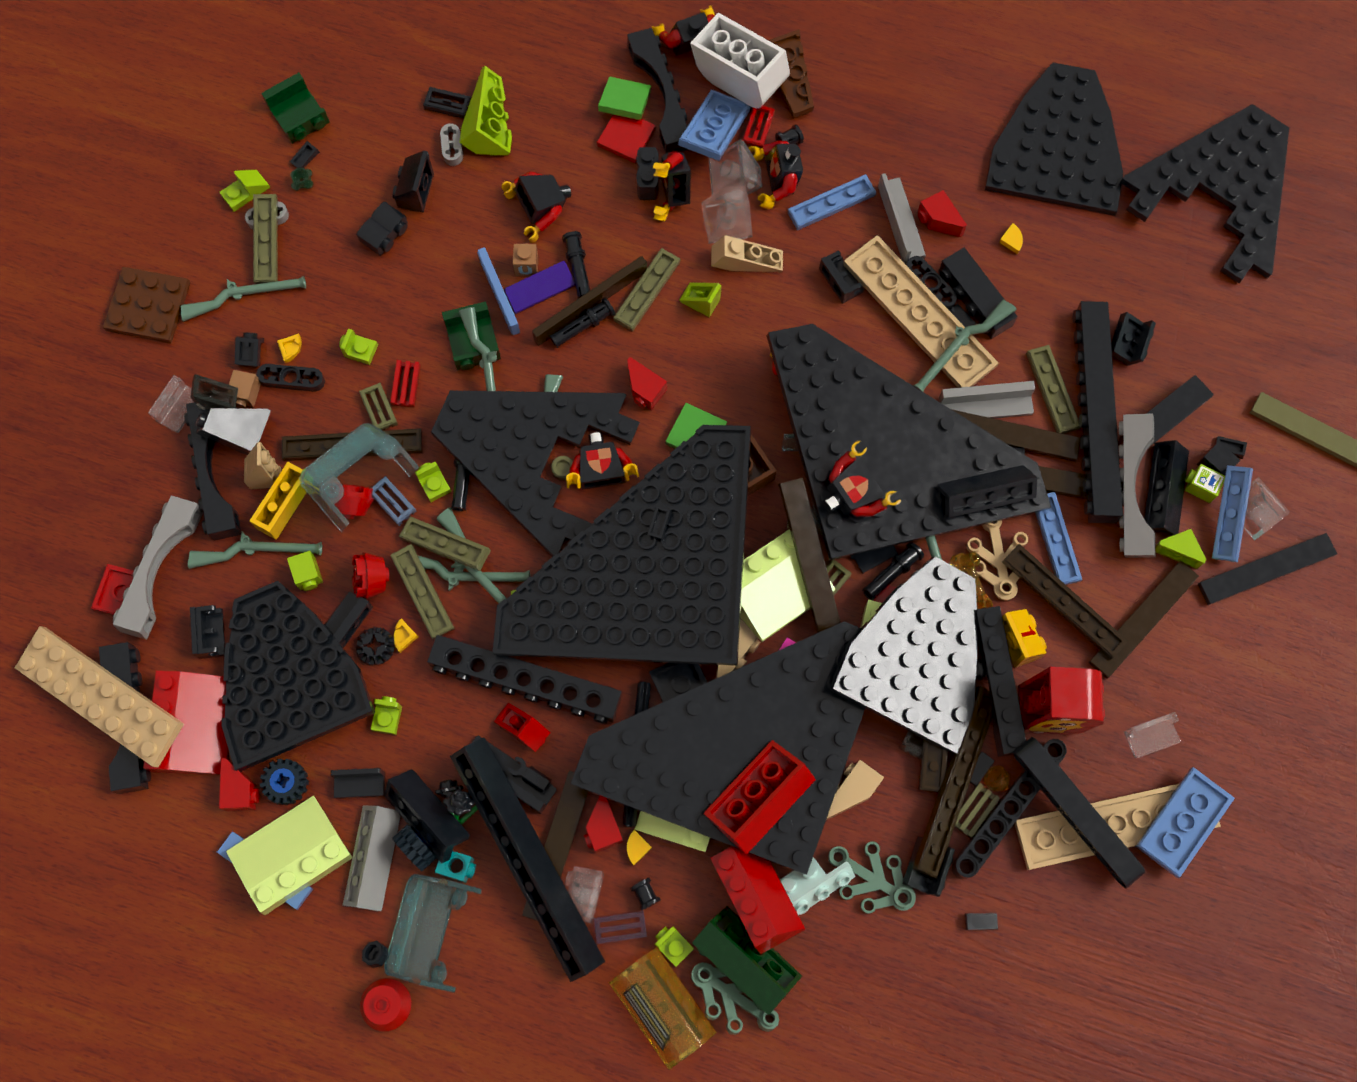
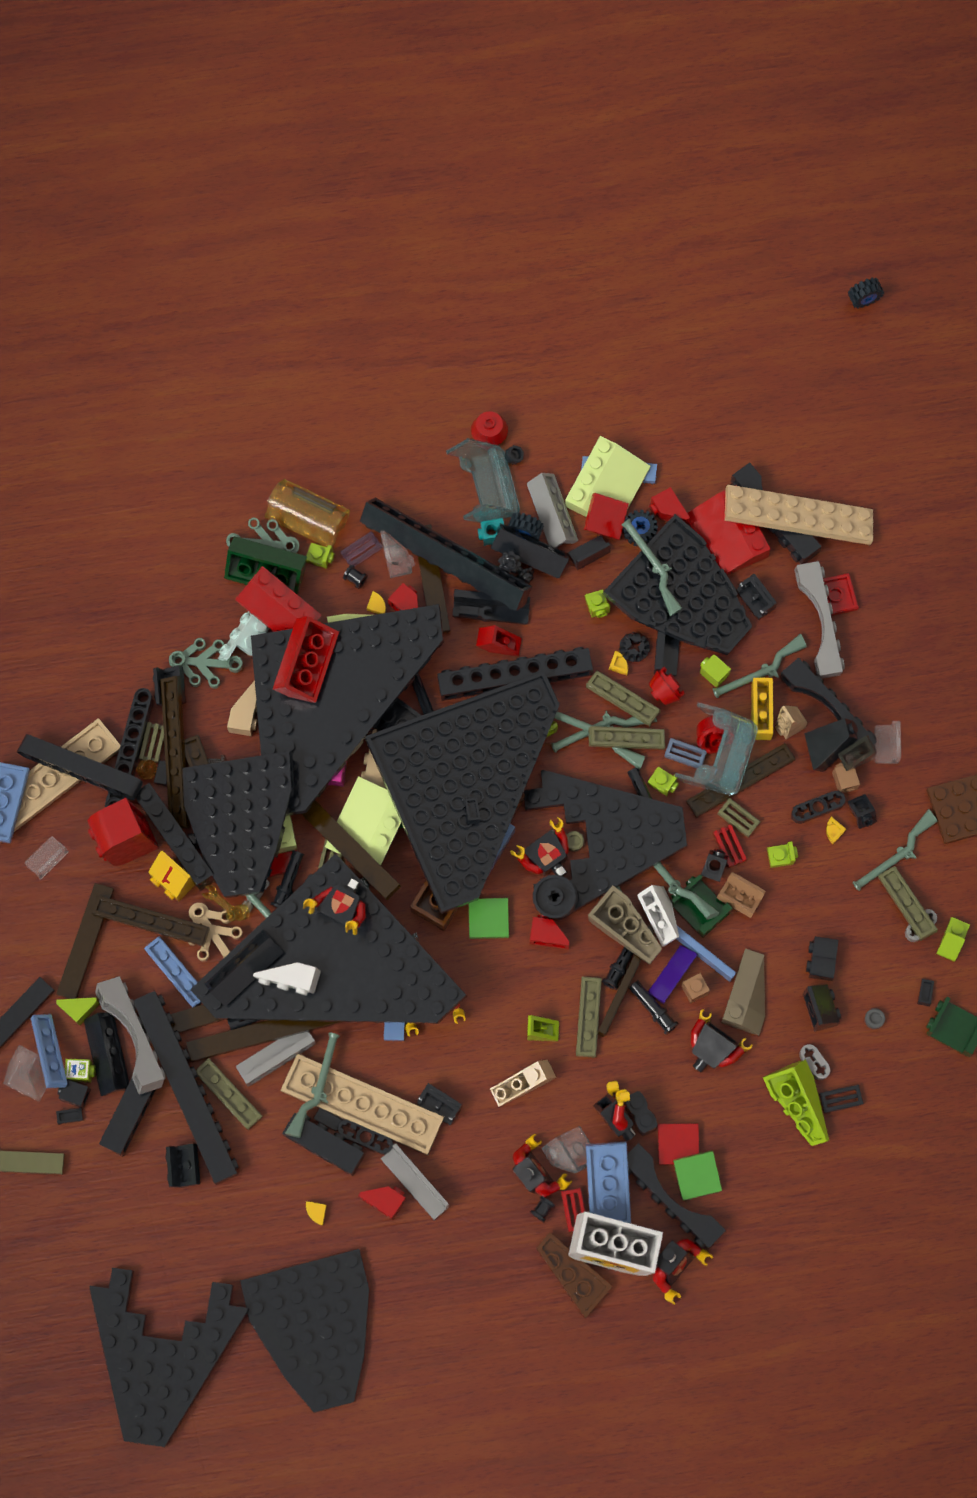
camera: 155 degrees right, 0 degrees up
clear green plate [290,168,313,191] -> none
clear slope [701,185,753,244] -> none
medium blue tile [787,174,876,230] -> none
black piece [965,913,998,930] -> none
none -> white slope [253,963,321,996]
none -> black wheel [533,875,578,919]
none -> red tile [584,493,629,540]
none -> dark tan wedge [588,885,662,964]
none -> sand green piece [621,519,682,617]
none -> white slope [637,885,679,947]
none -> black brick [701,849,729,882]
none -> medium nougat bracket [717,872,766,918]
none -> dark tan wedge [721,949,765,1036]
none -> dark grey tile [864,1008,885,1029]

